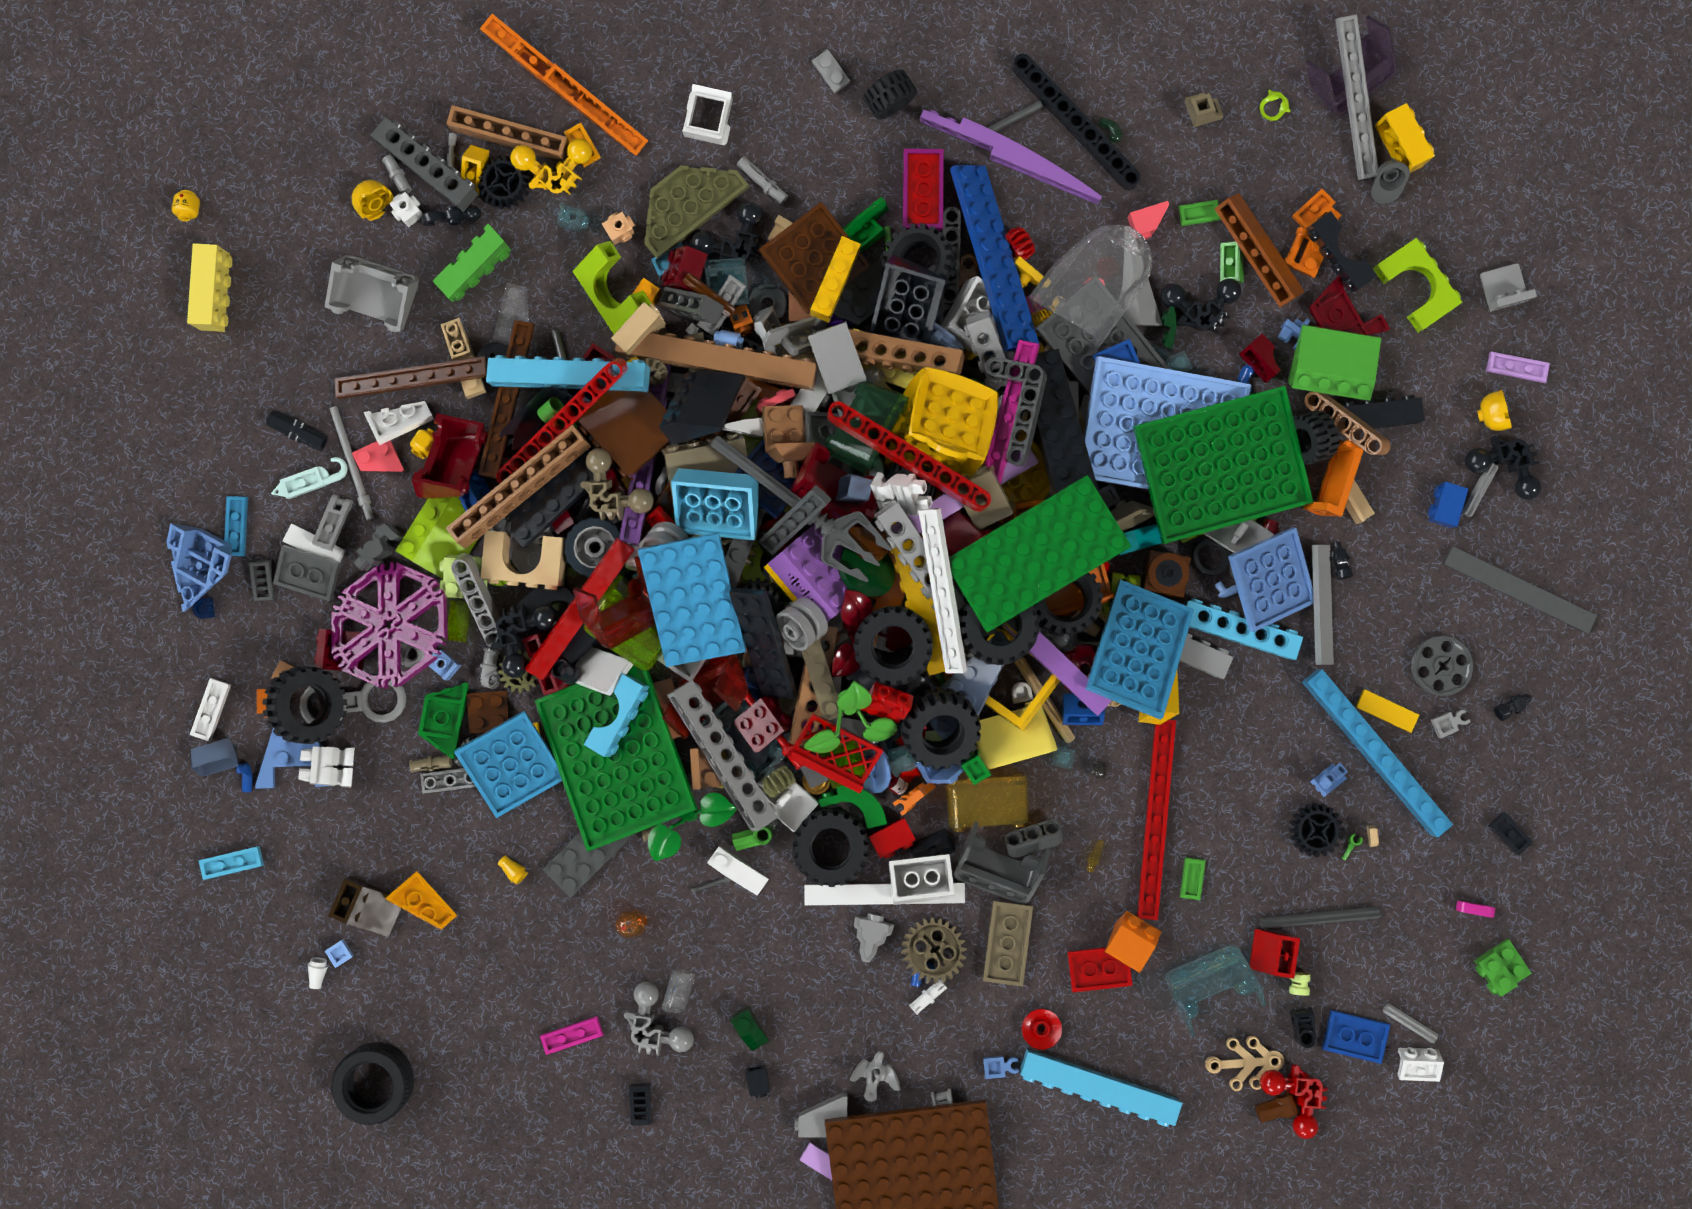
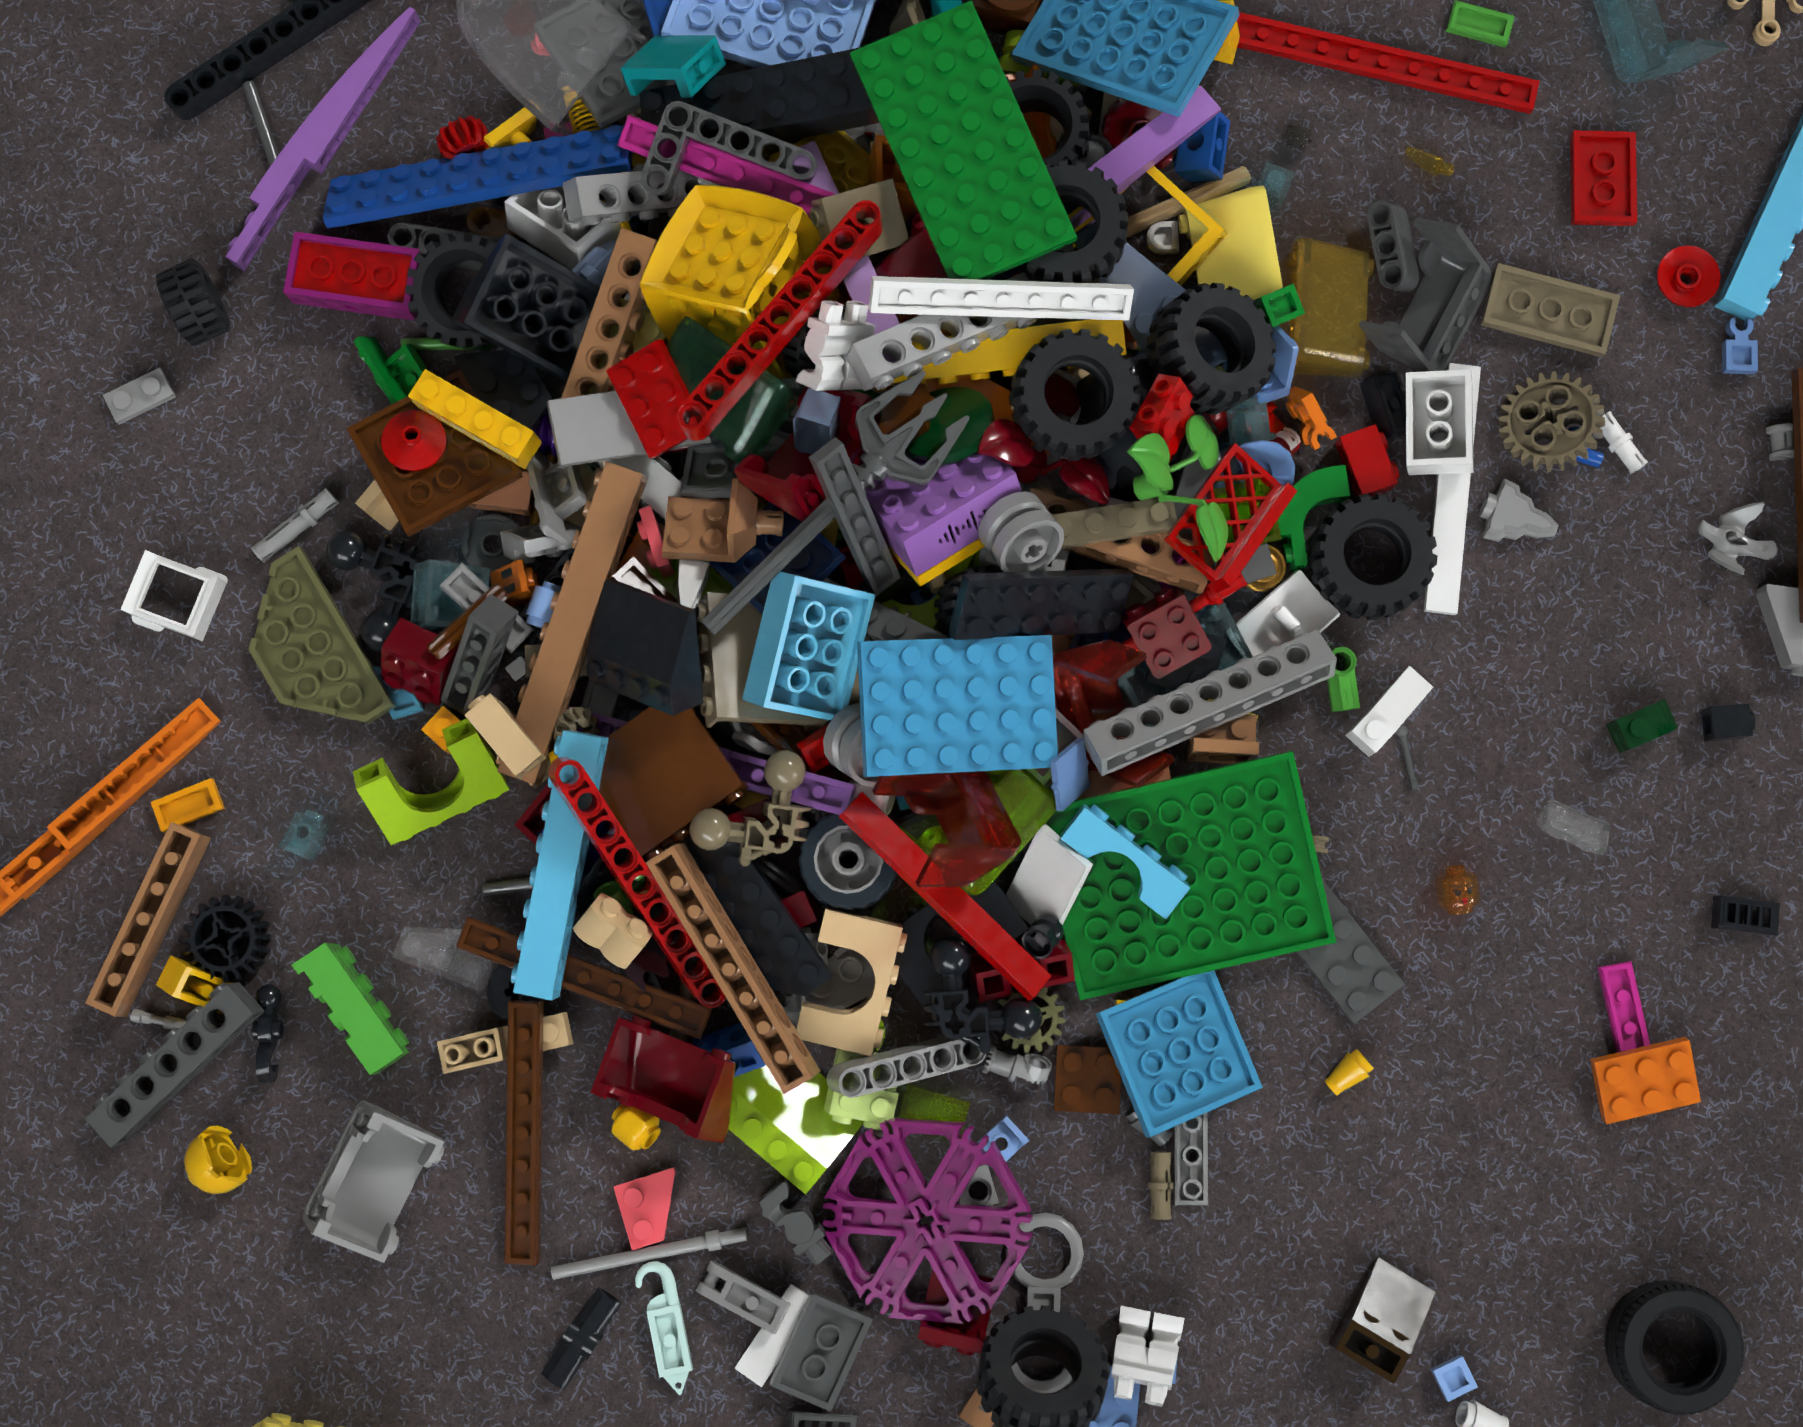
camera: 85 degrees left, 5 degrees down
white wing [364,401,434,445] -> none
light grey pin [382,155,412,194] -> none
light orange wing [385,871,457,930] -> none
white brick [390,192,423,227] -> none
green wing [418,683,469,759] -> none
yellow piece [510,139,592,195] -> none
light nougat brick [602,212,635,245] -> none
light grey piece [624,981,694,1056] -> none
green plant [648,793,737,861] -> none
olive gear [761,766,796,798] -> none
orange slope [1105,911,1161,973] -> none
none -> red dish [381,410,447,471]
none -> tan brick [573,893,654,969]
none -> red plate [606,339,702,459]
none -> teal panel [620,35,726,98]
none -> medium blue piece [1050,738,1090,811]
none -> orange plate [1590,1037,1701,1125]

